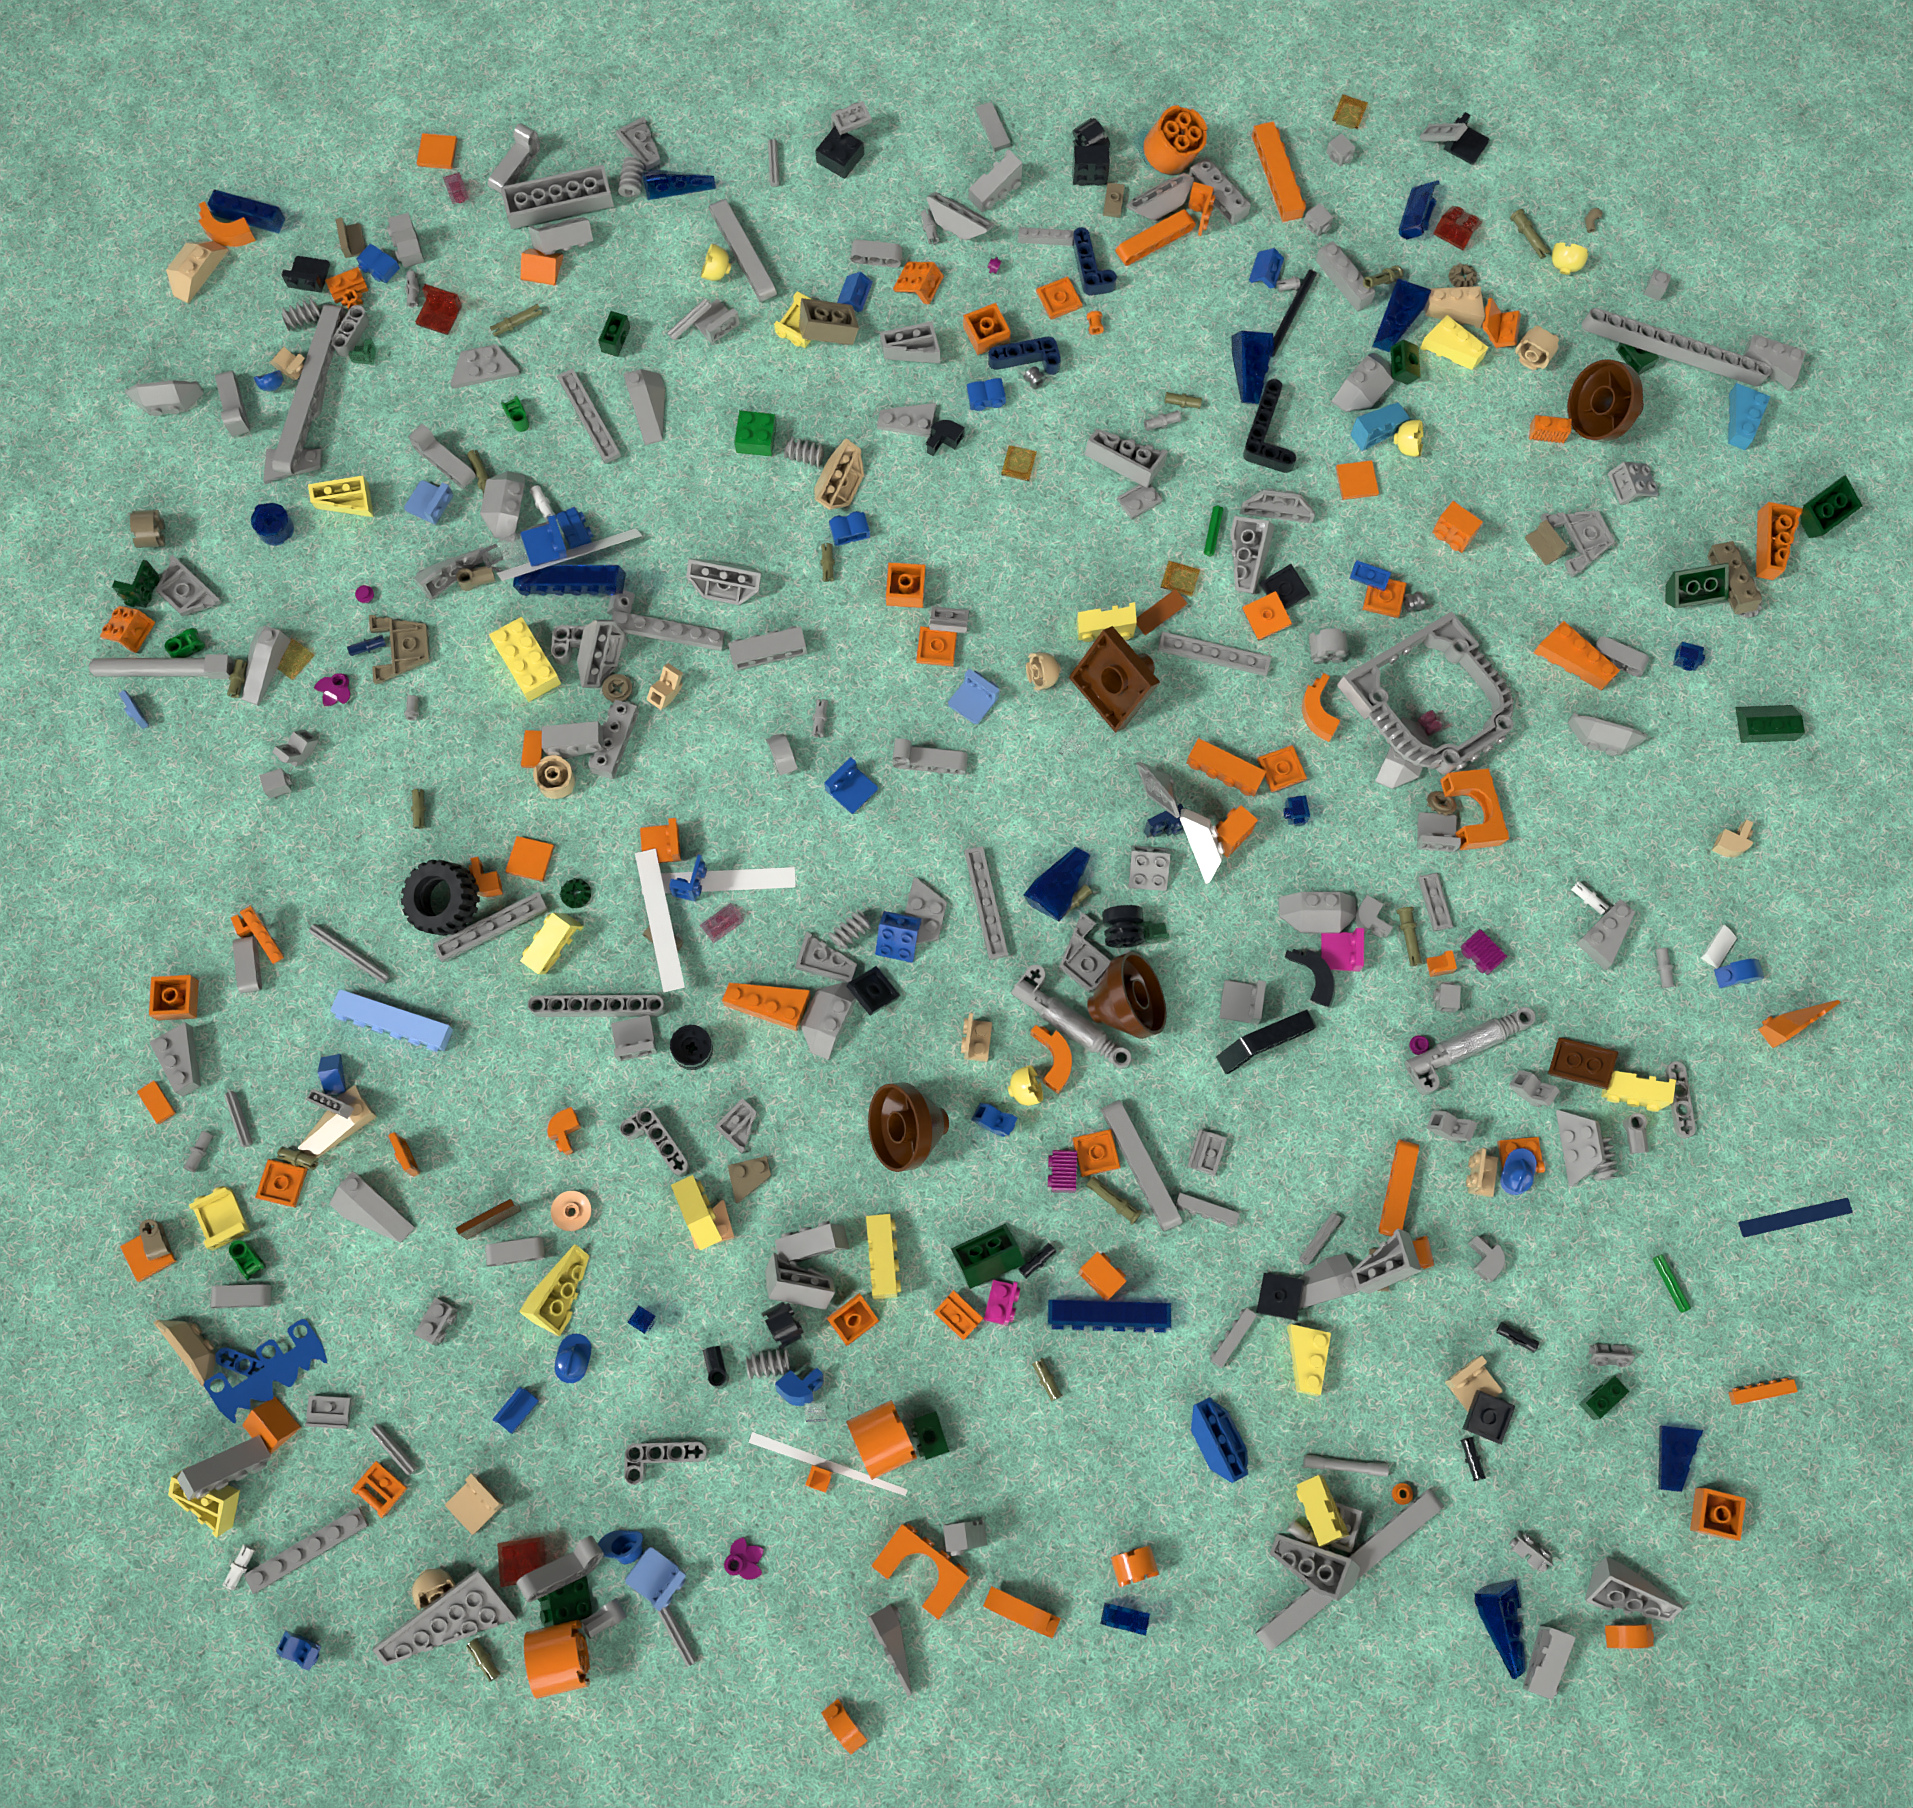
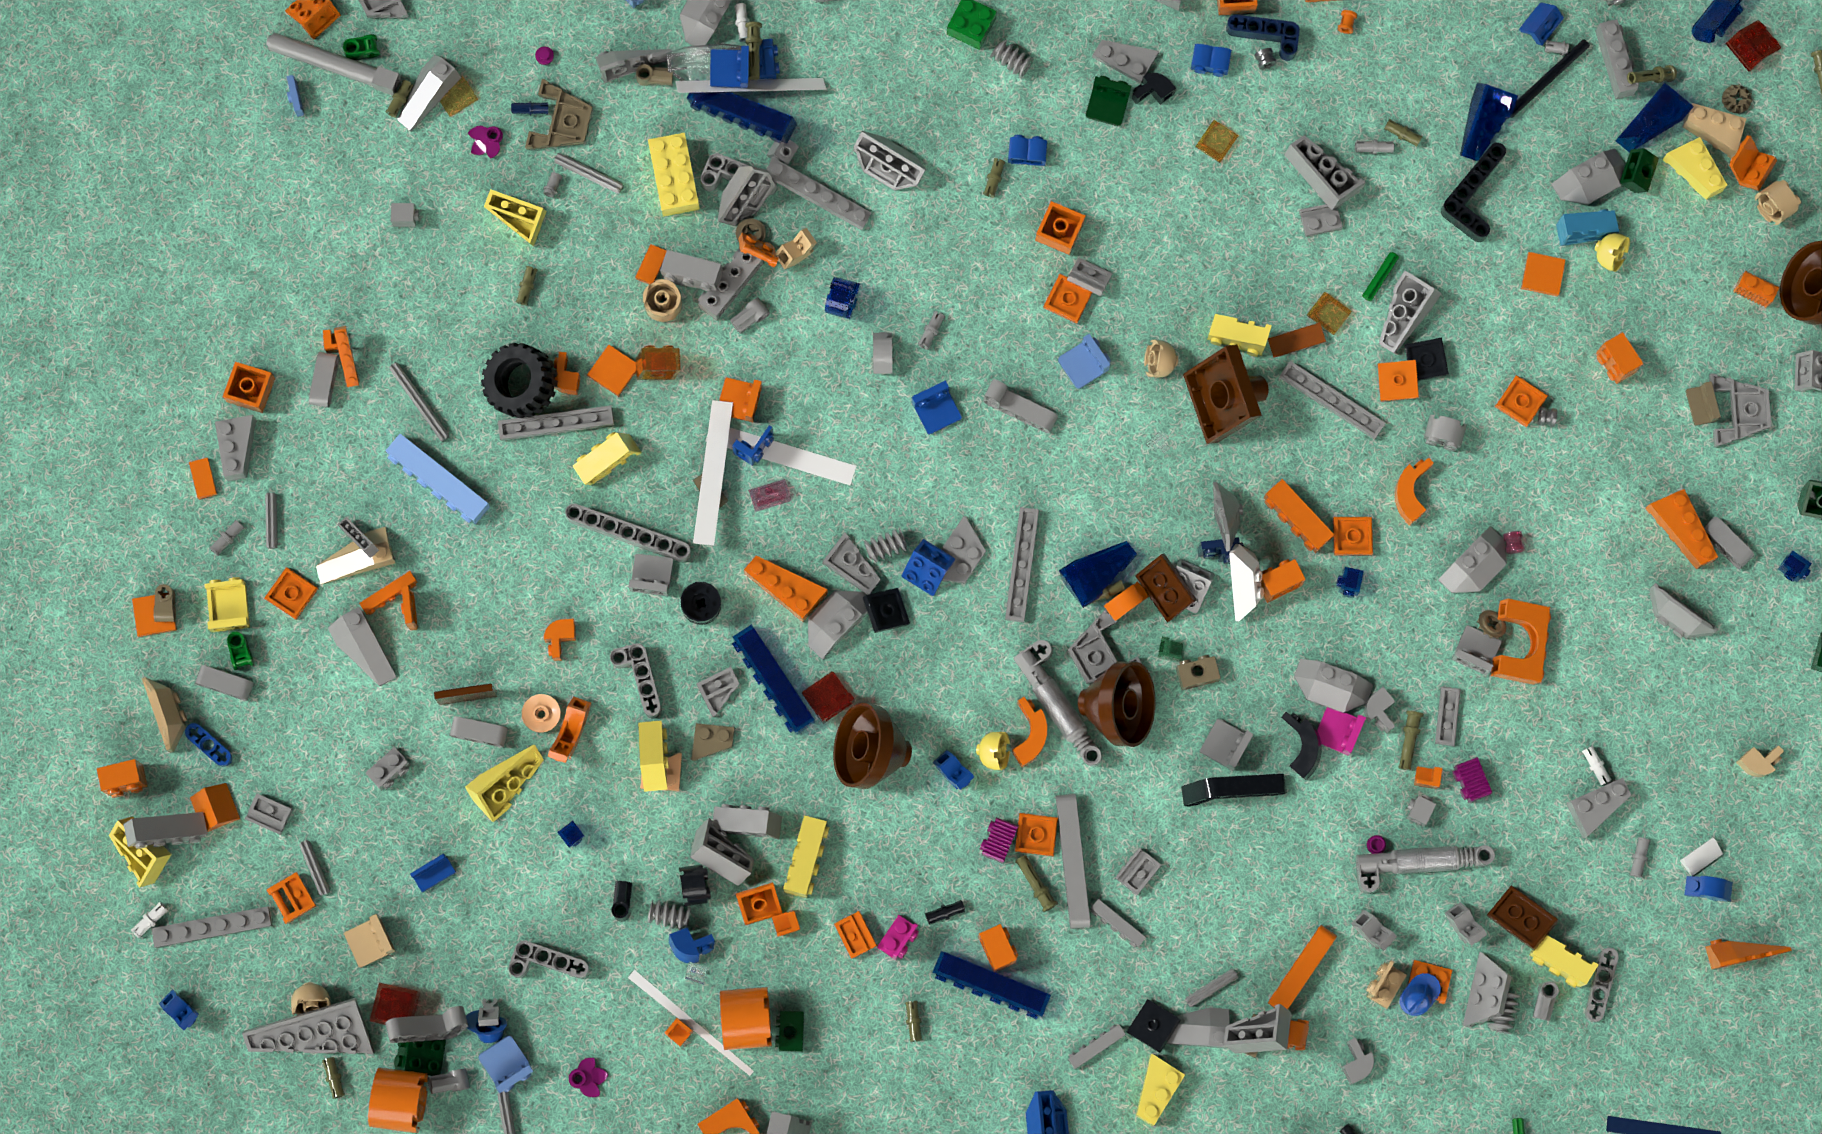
camera: 20 degrees right, 5 degrees up
blue piece [204,1319,327,1424] -> none
light grey brick [272,729,319,767] -> none
olive pin [277,1146,319,1170] -> none
blue slope [318,1054,346,1096] -> none
blue piece [554,1334,592,1383] -> none
dark green gear [560,878,591,908] -> none
light grey brick [728,626,807,671] -> none
tan wedge [814,439,864,510] -> none
dark green slope [951,1223,1025,1289] -> none
tan bracket [961,1013,992,1062] -> none
black wheel [1102,905,1146,948] -> none
light grey wedge [1240,488,1315,524] -> none
light grey arch [1337,611,1514,774] -> none
blue panel [1349,560,1391,591] -> none
none -> orange brick [96,759,148,798]
none -> orange piece [359,571,418,615]
none -> light grey plate [478,998,500,1026]
none -> light yellow wedge [484,189,547,246]
none -> orange arch [548,696,591,763]
none -> light grey axle [554,153,623,194]
none -> clear orange brick [636,345,681,380]
none -> light grey piece [730,298,770,334]
none -> clear blue brick [732,624,815,735]
none -> orange plate [739,232,779,267]
none -> olive pin [745,22,762,80]
none -> orange panel [772,909,800,937]
none -> clear red bracket [802,671,855,724]
none -> clear blue brick [825,277,861,319]
none -> dark green bracket [1085,76,1132,126]
none -> orange brick [1104,581,1149,621]
none -> reddish brown tile [1135,553,1197,623]
none -> dark tan brick [1176,655,1221,691]

